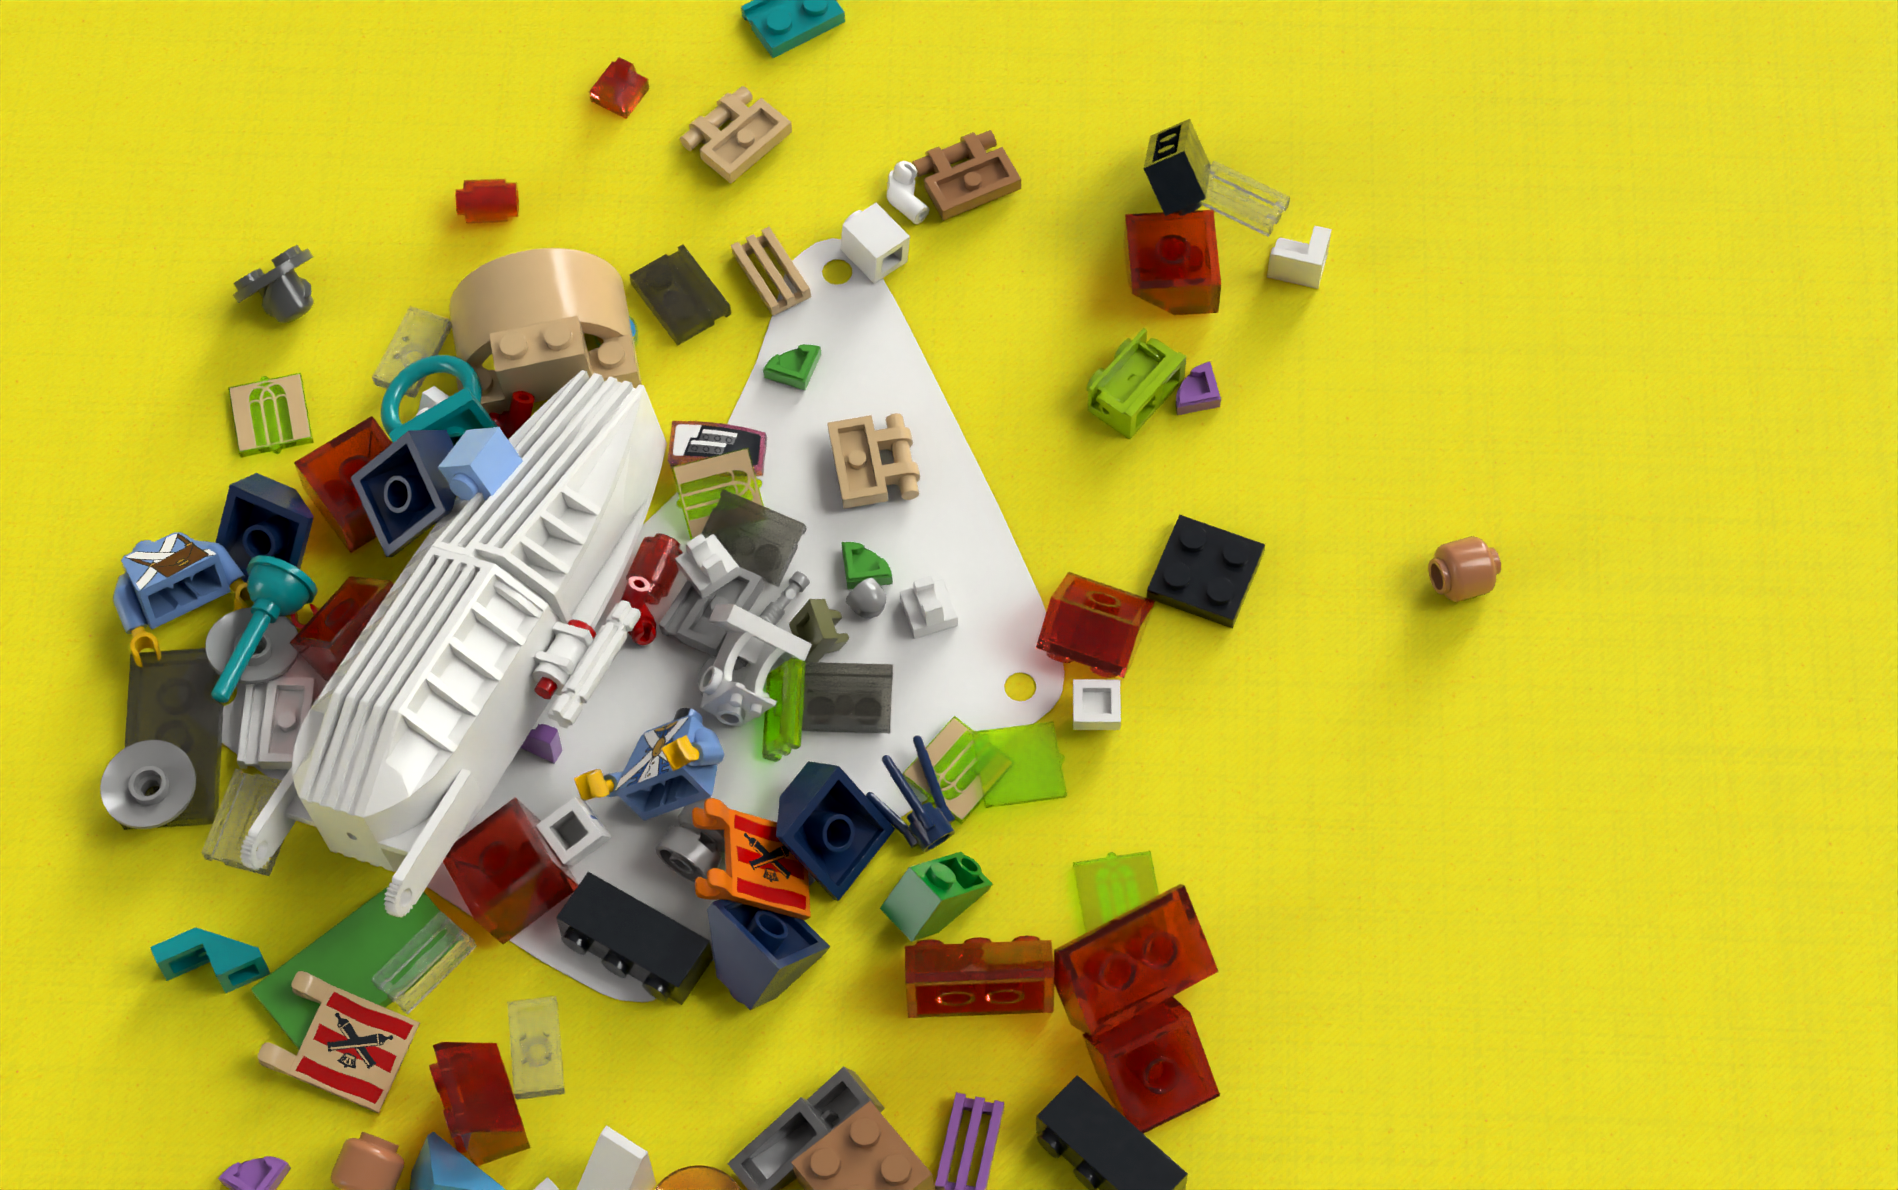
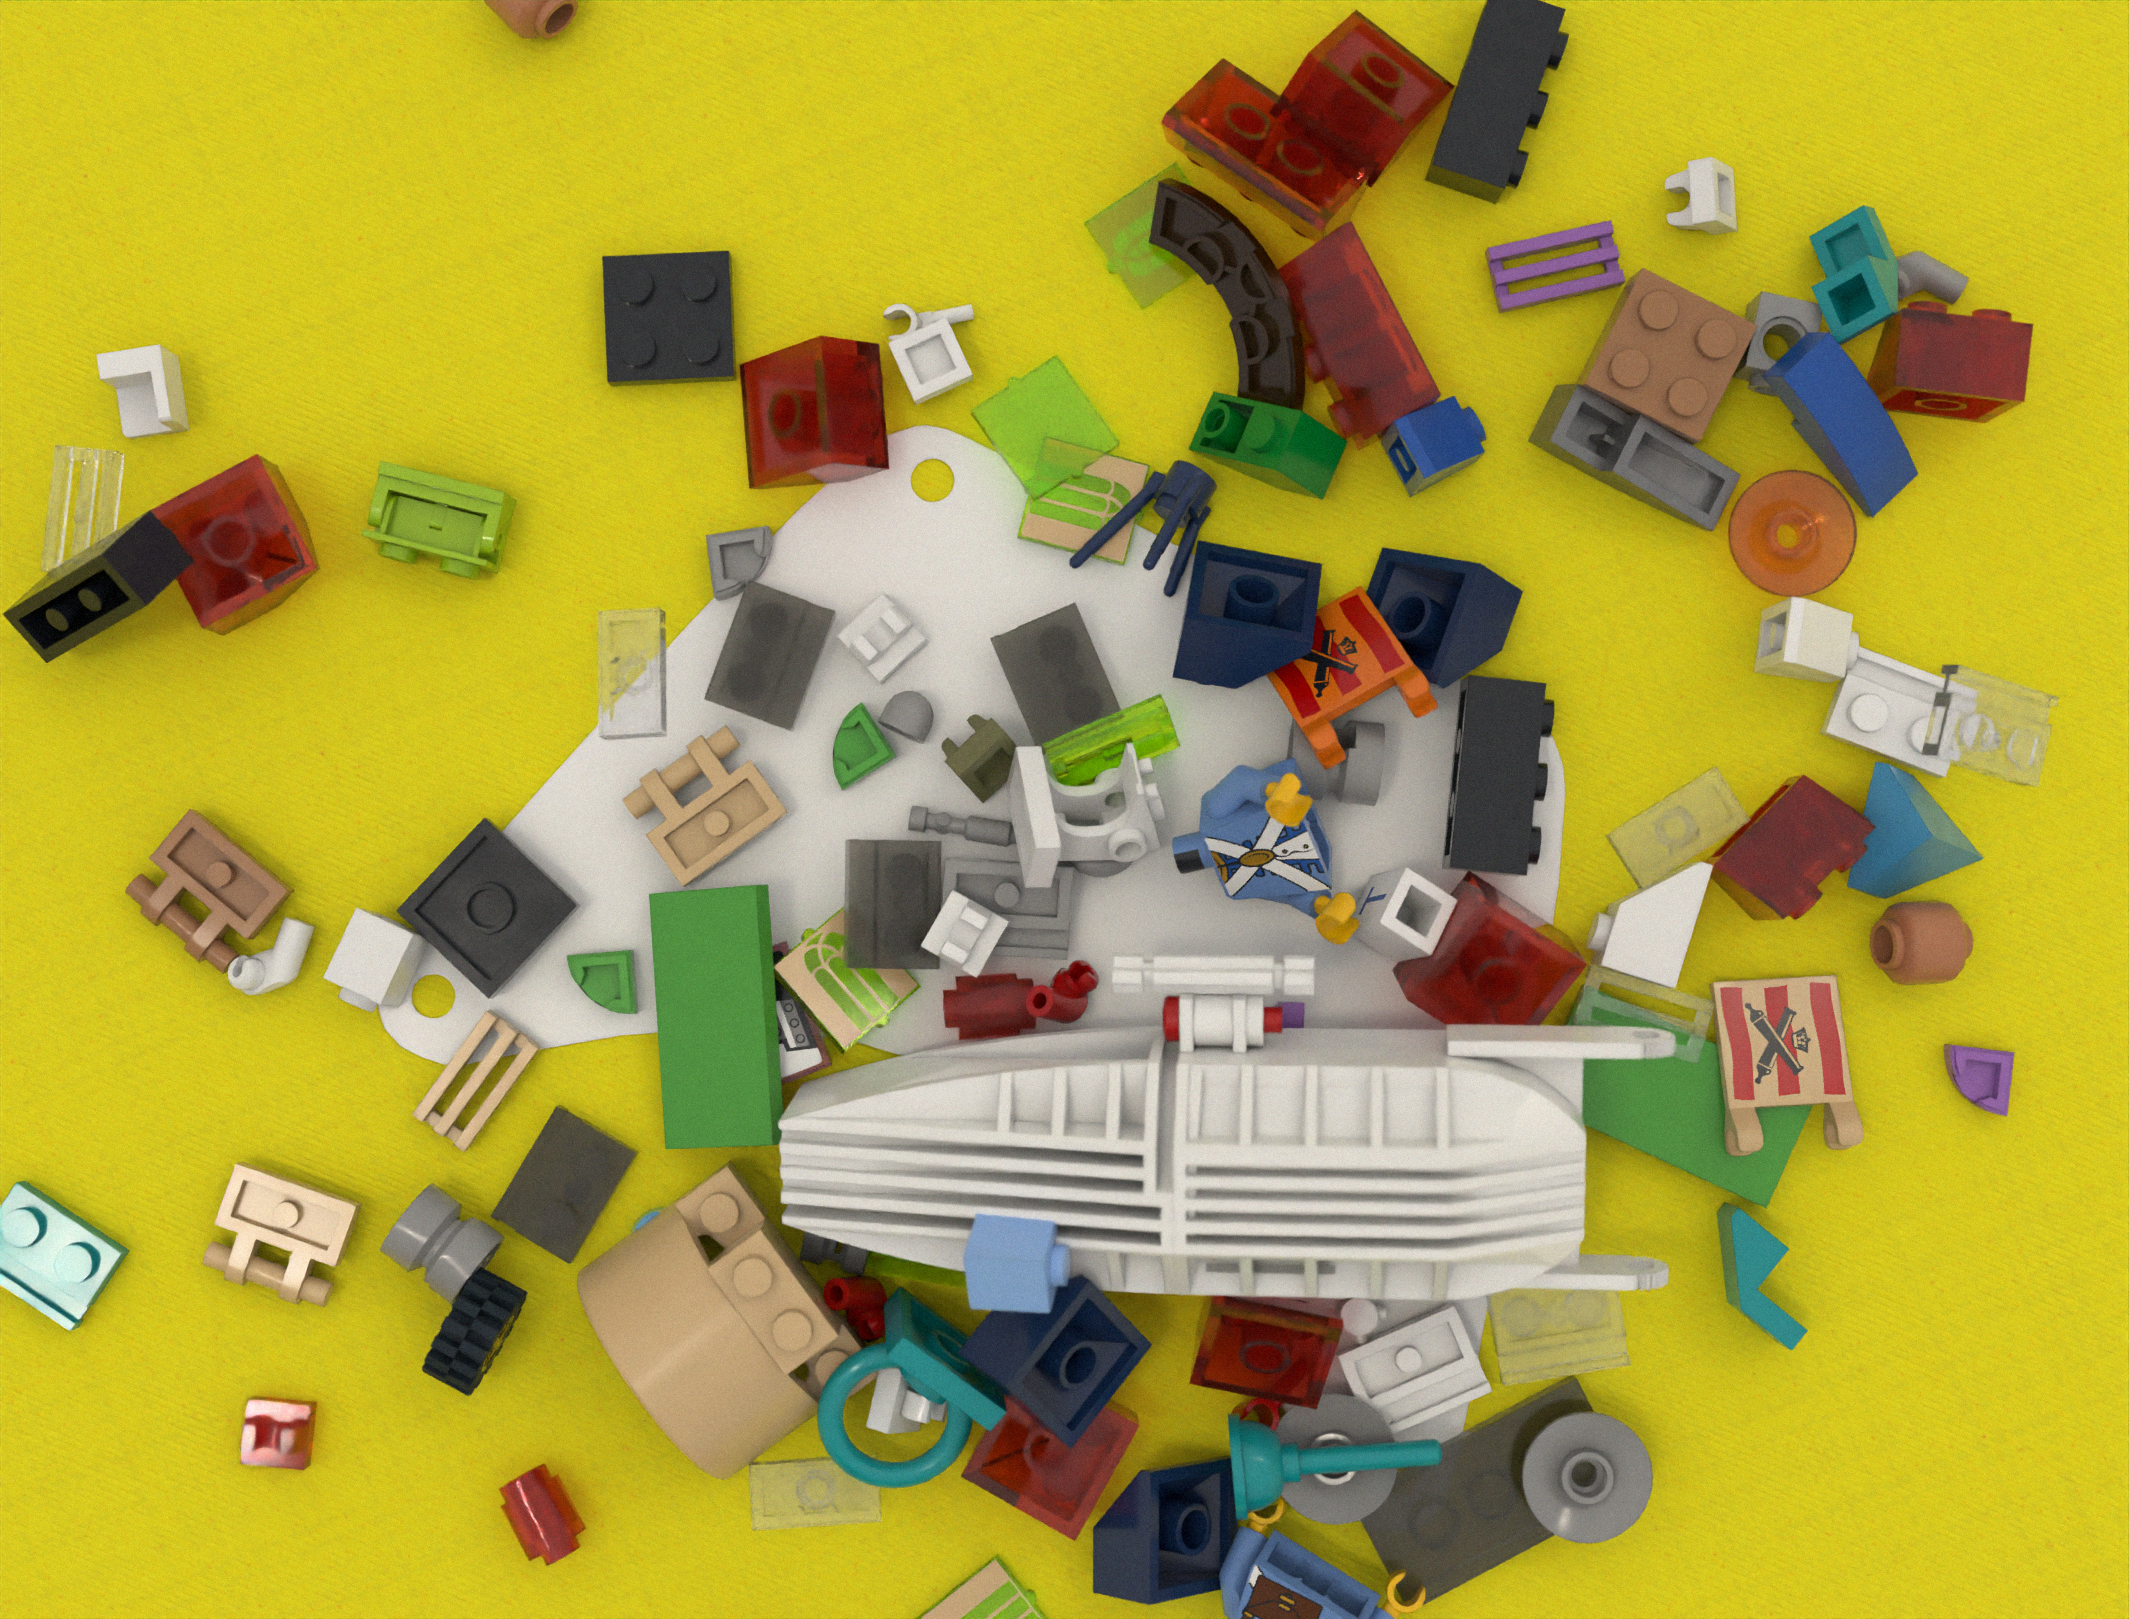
camera: 115 degrees left, 25 degrees up
medium lavender tile [1176,362,1221,415] -> none
none -> light grey wheel [380,1183,505,1305]
none -> black plate [396,818,581,999]
none -> black wheel [422,1267,527,1396]
none -> clear plate [598,607,667,740]
none -> bright green tile [649,884,783,1149]
none -> clear smoke plate [704,579,837,732]
none -> light grey tile [706,526,772,601]
none -> white hand [883,304,974,341]
none -> dark brown tile [1149,178,1305,411]
none -> blue slope [1380,396,1486,497]
none -> white slope [1586,862,1713,989]

